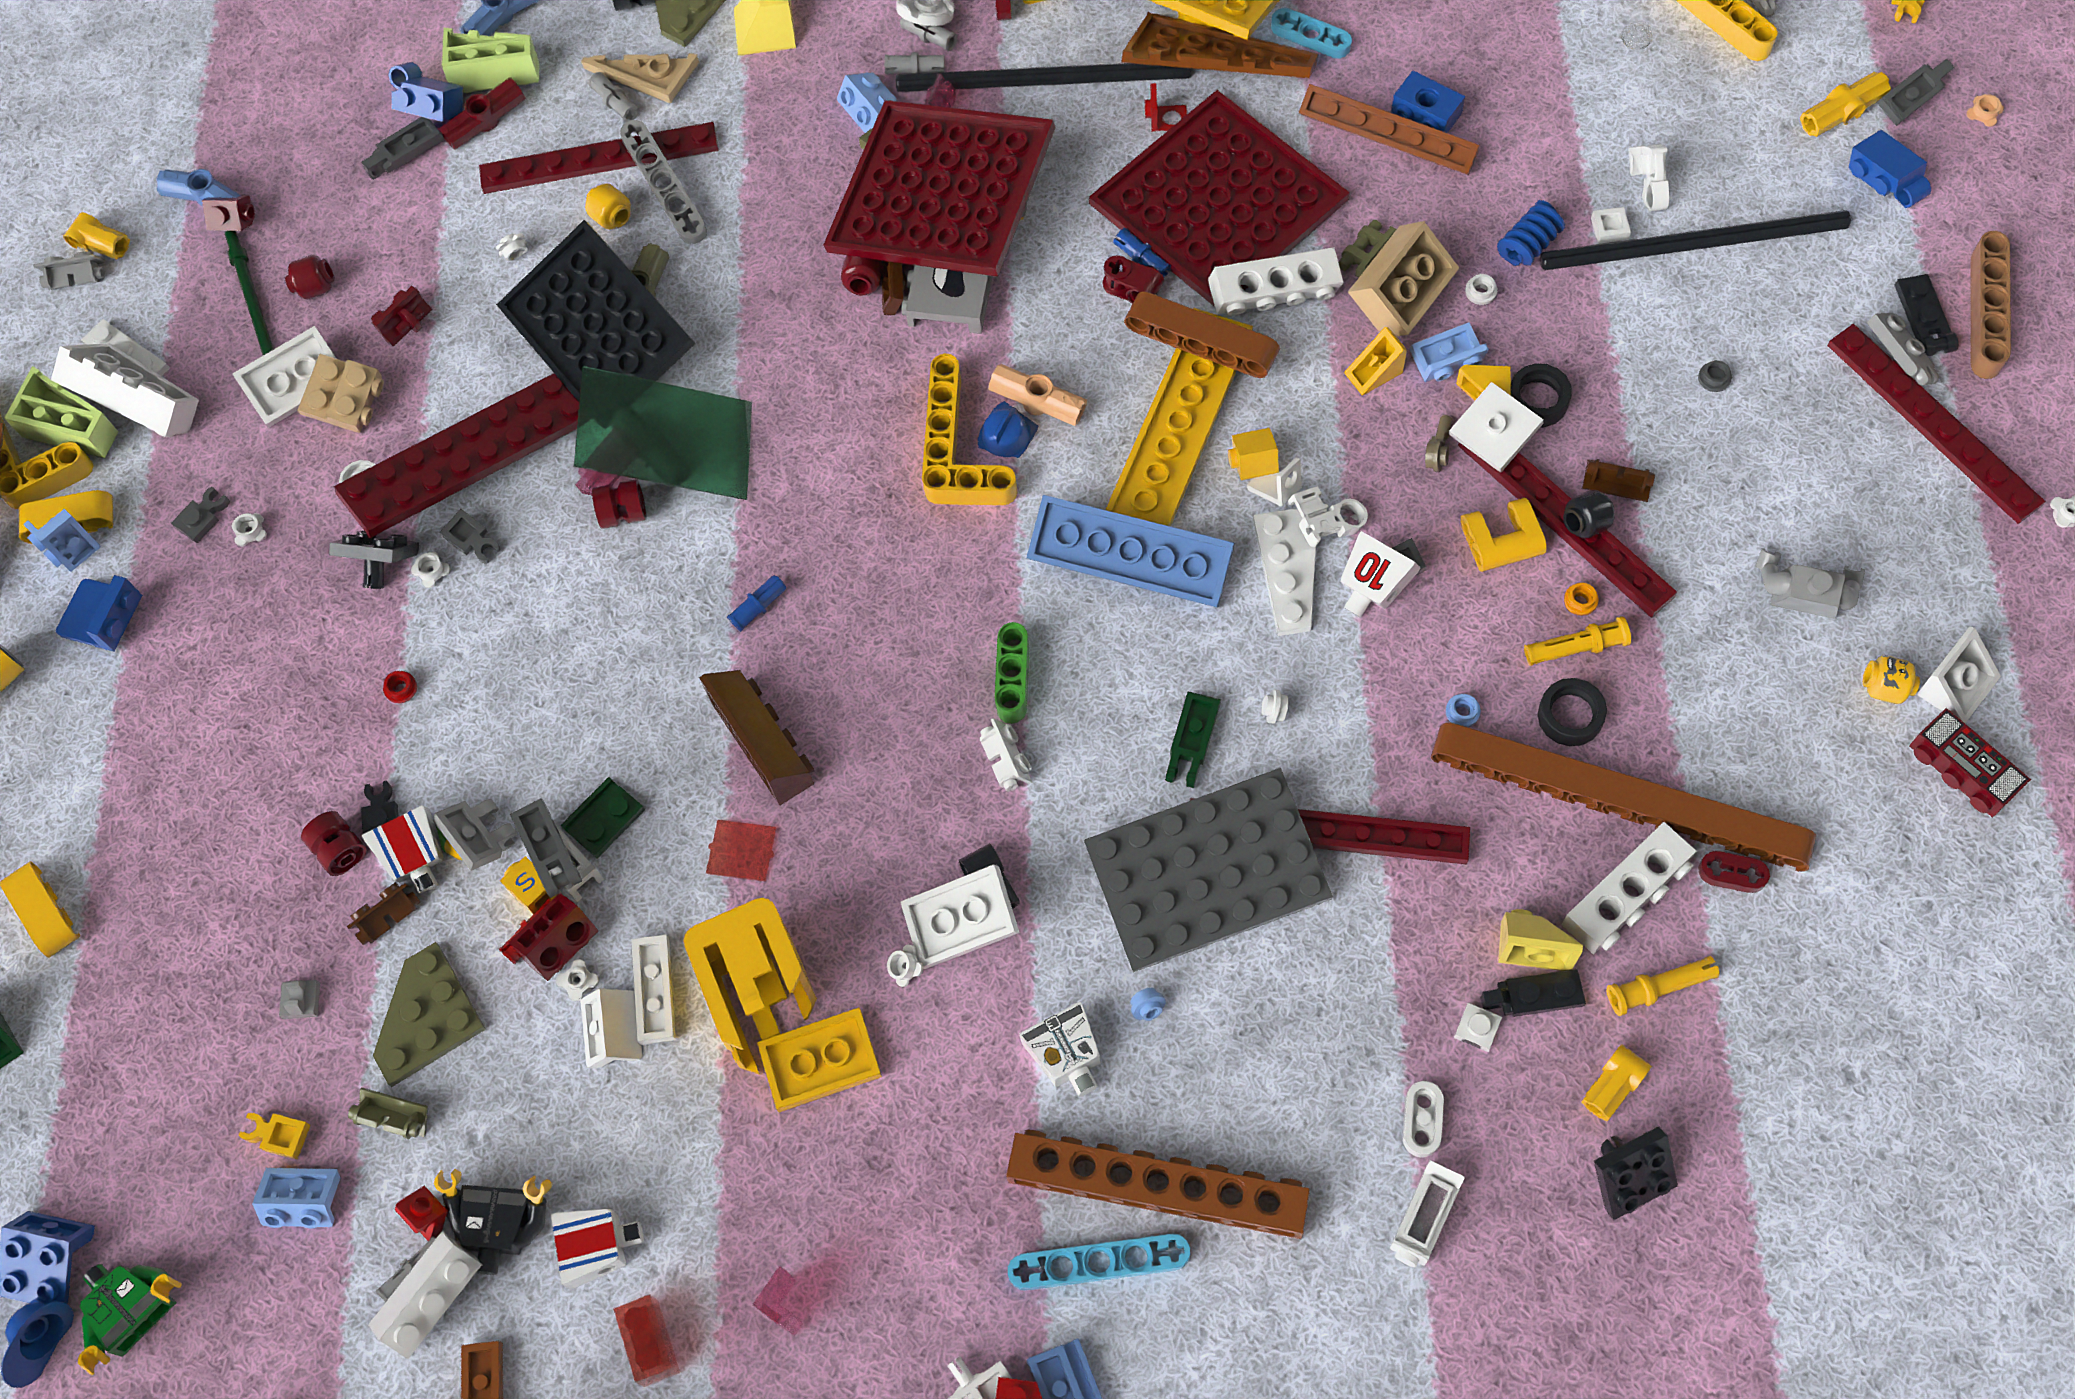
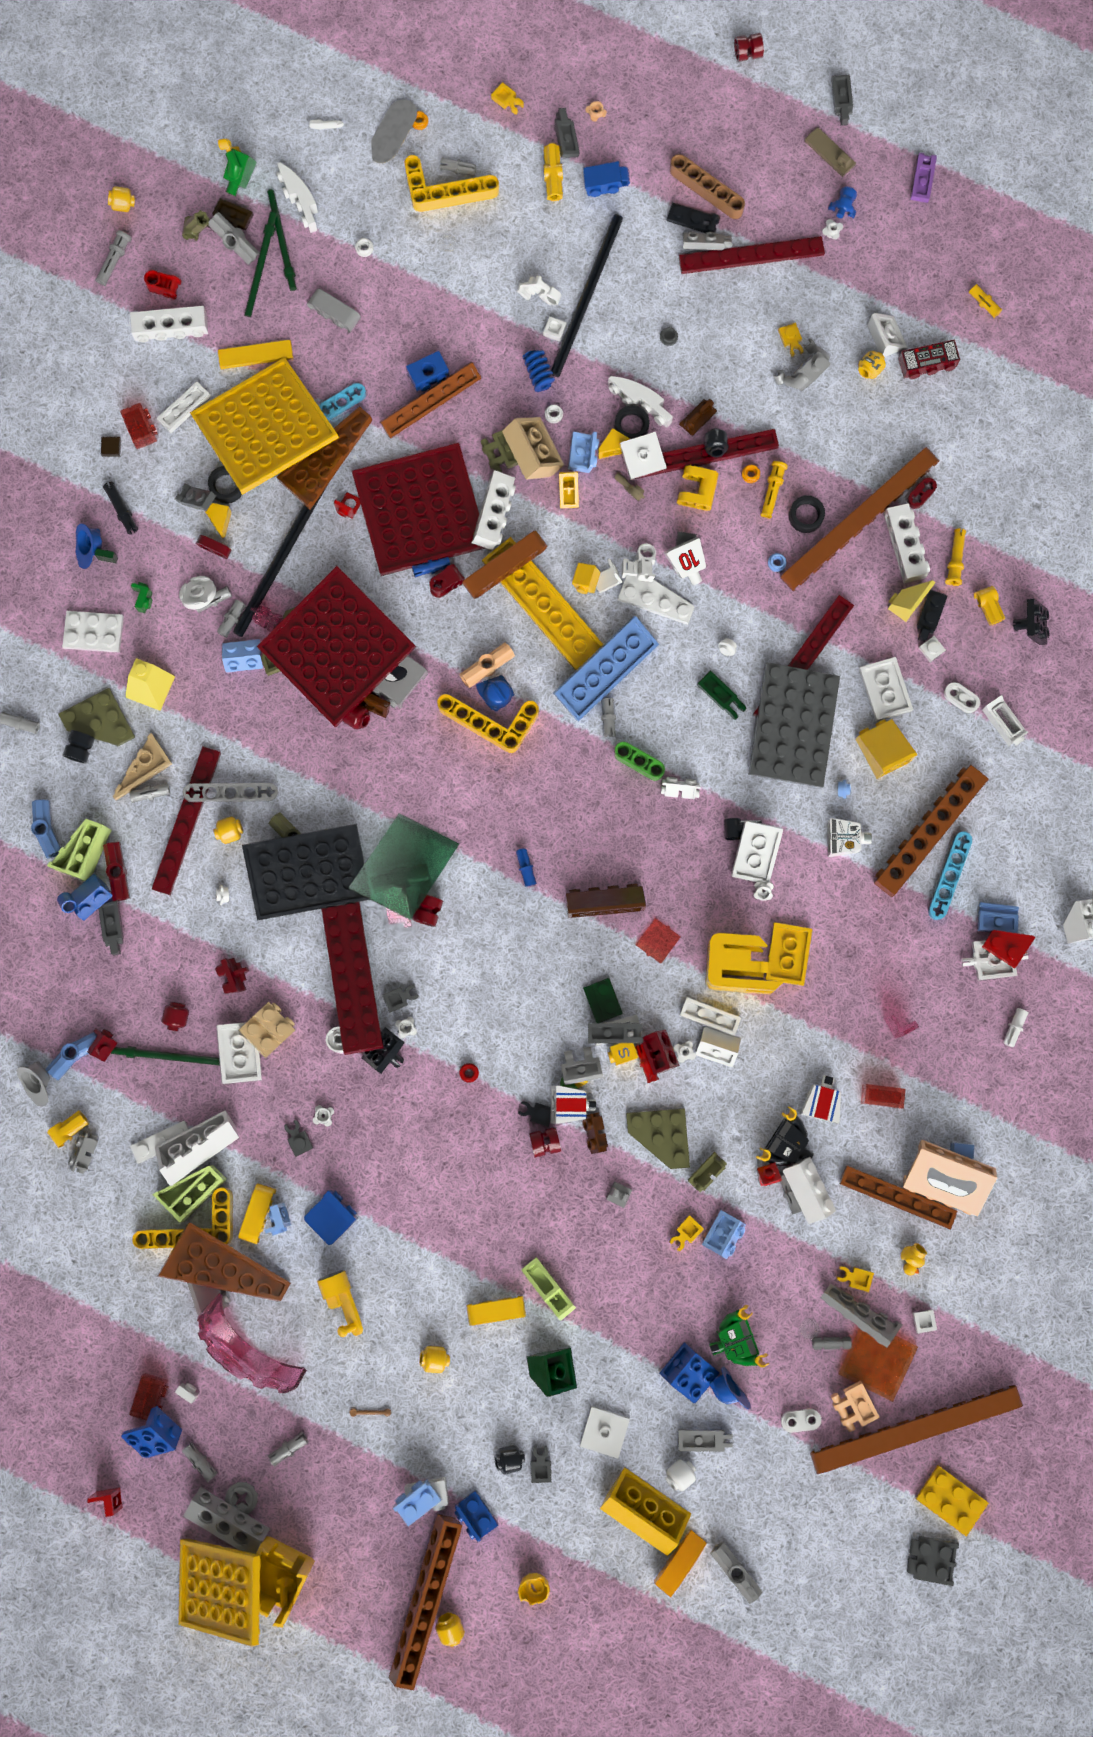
camera: 70 degrees left, 15 degrees up
none -> light grey piece [17,1062,50,1107]
none -> yellowish green slope [521,1257,576,1320]
none -> light grey pin [601,698,616,737]
none -> white slope [608,376,673,428]
none -> yellow plate [778,323,804,357]
none -> yellow slope [855,719,917,779]
none -> white plate [859,657,913,722]

